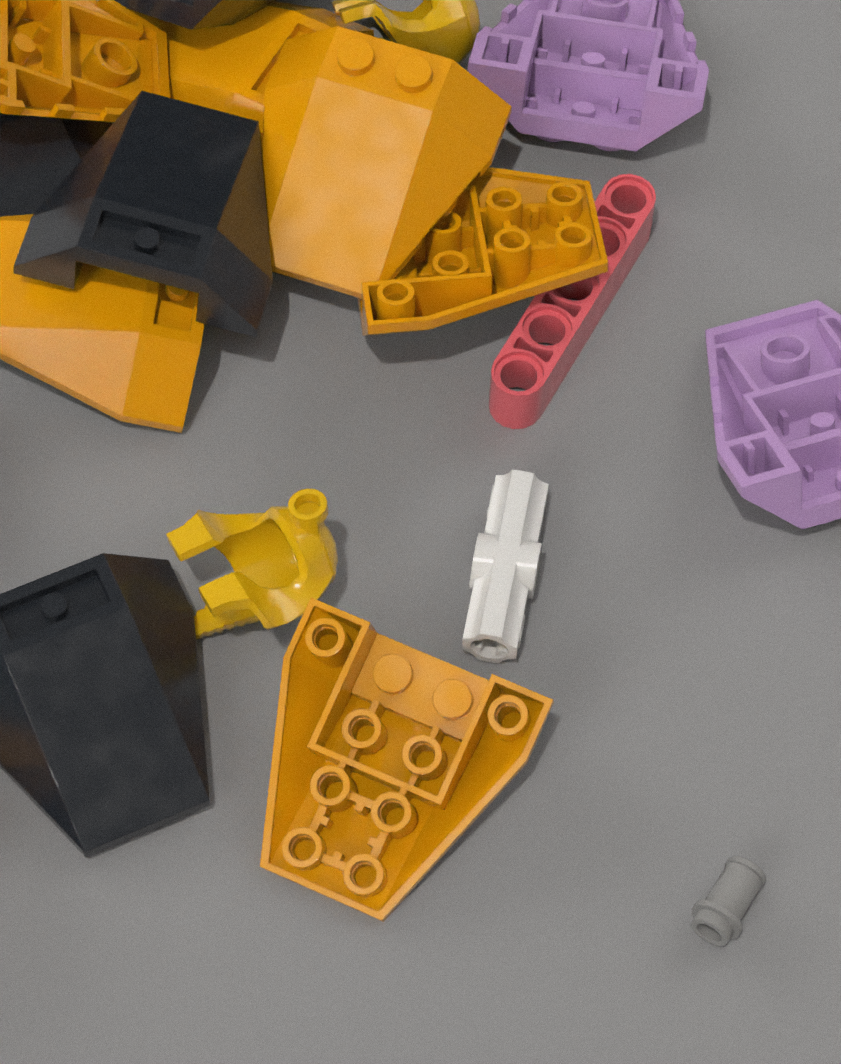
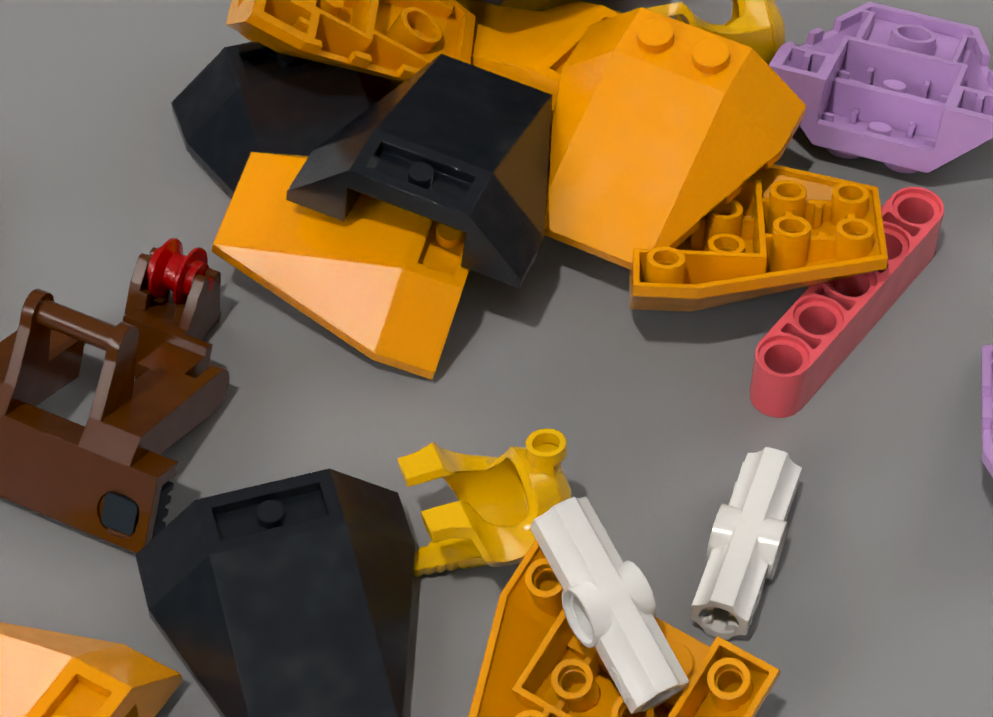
camera: 10 degrees right, 10 degrees down
none -> white piece [530,496,690,714]

